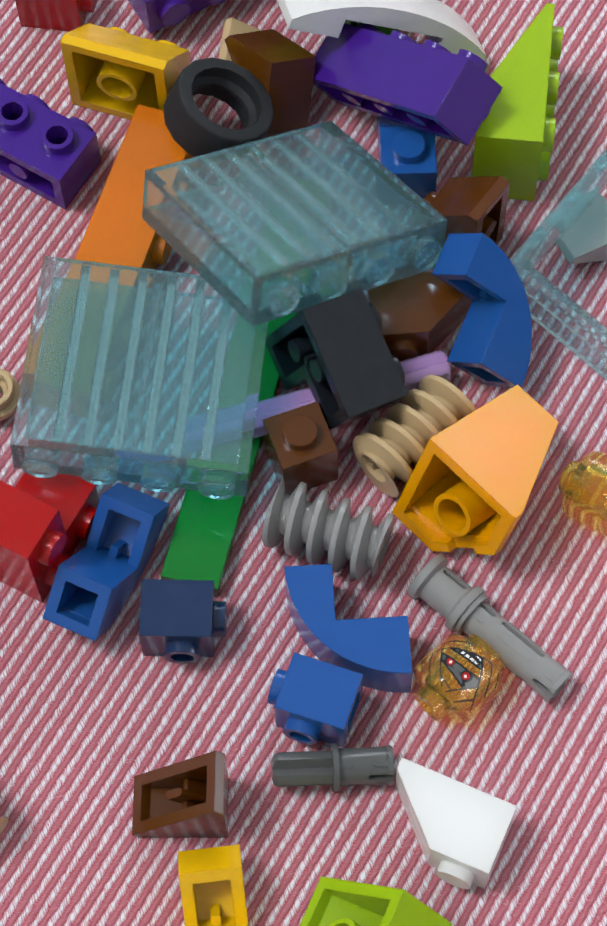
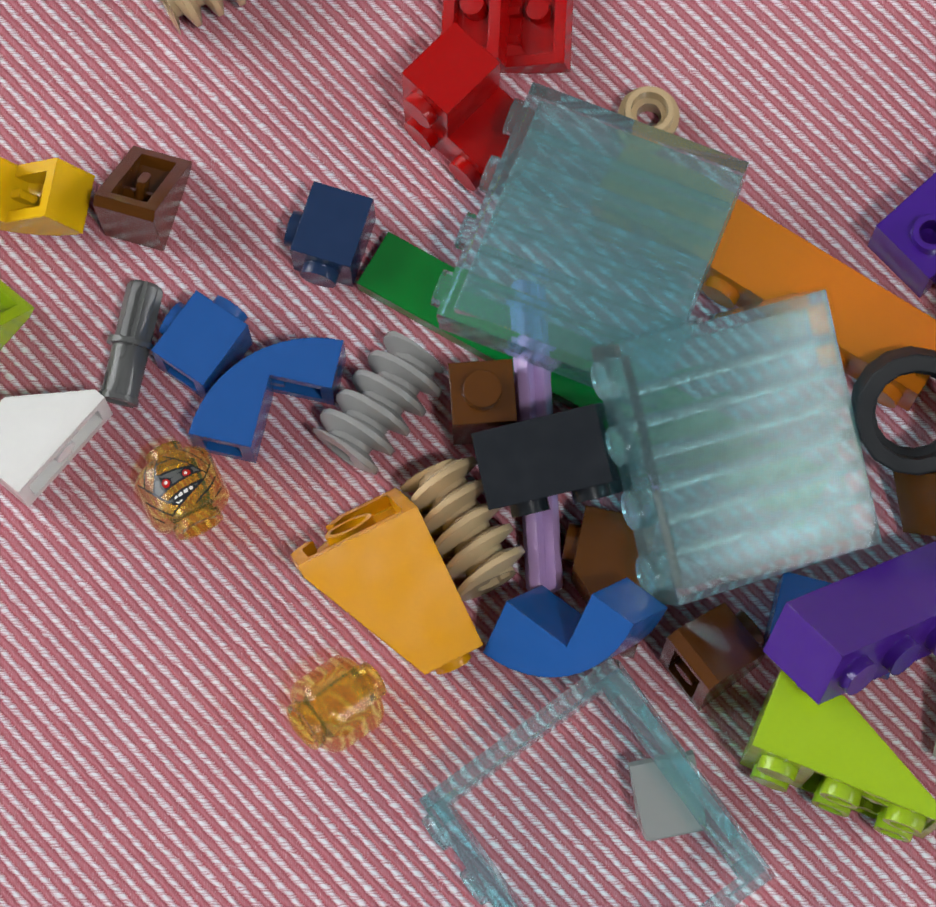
camera: 105 degrees right, 10 degrees up
blue brick [43,482,170,641] -> none
light grey pin [407,554,573,703] -> none

